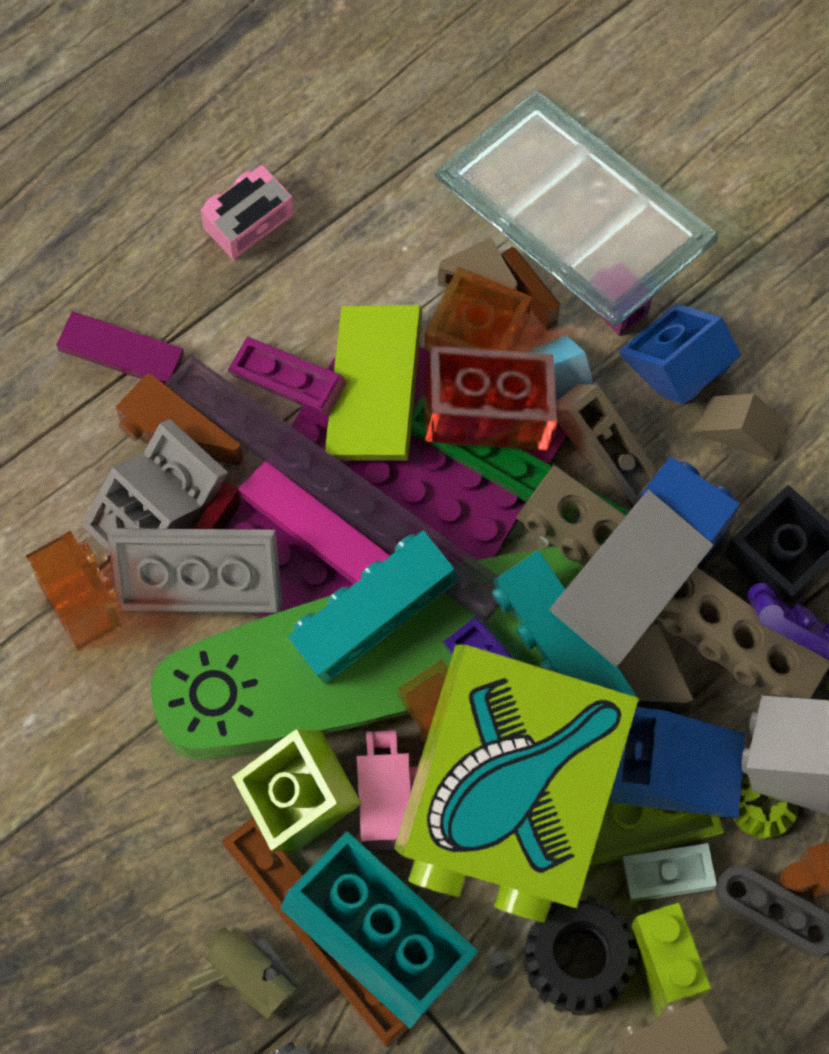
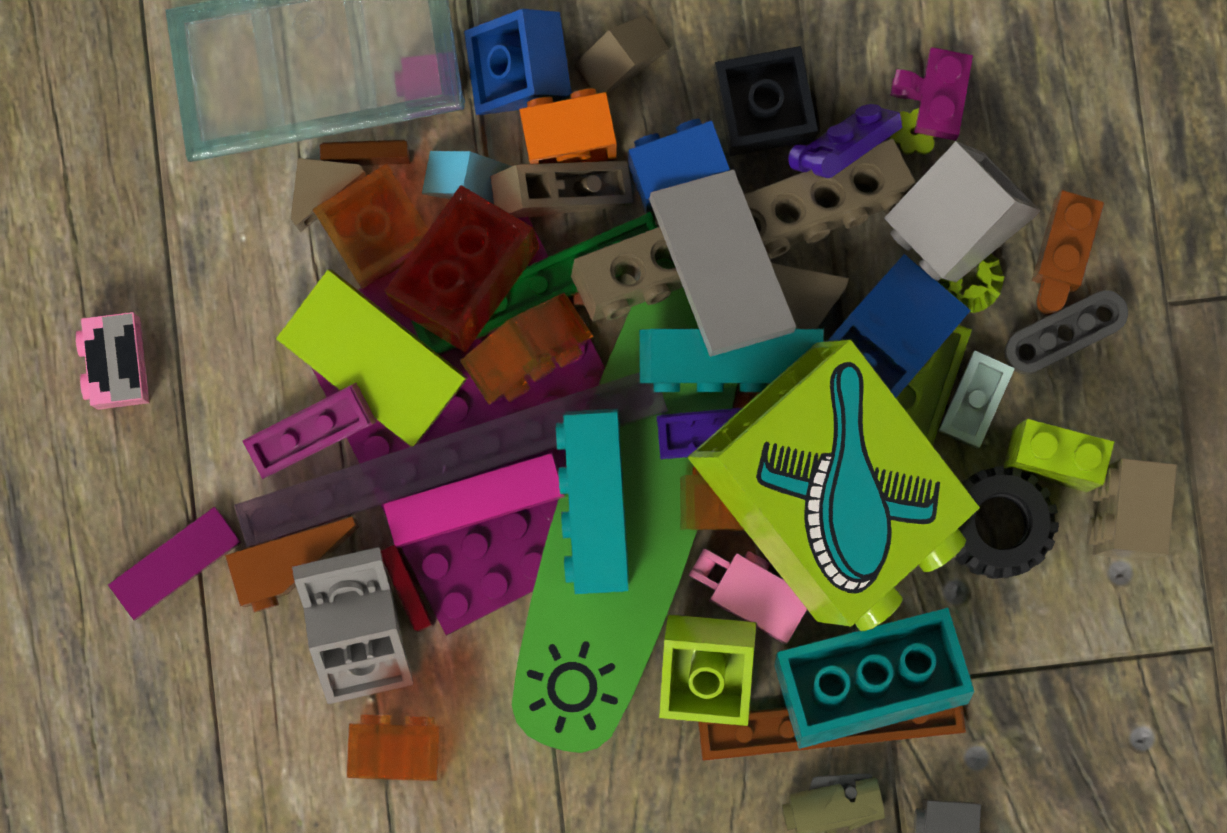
camera: 55 degrees left, 15 degrees up
light grey tile [107,528,283,613] -> none
none -> clear orange brick [460,293,593,405]
none -> orange brick [519,88,617,164]

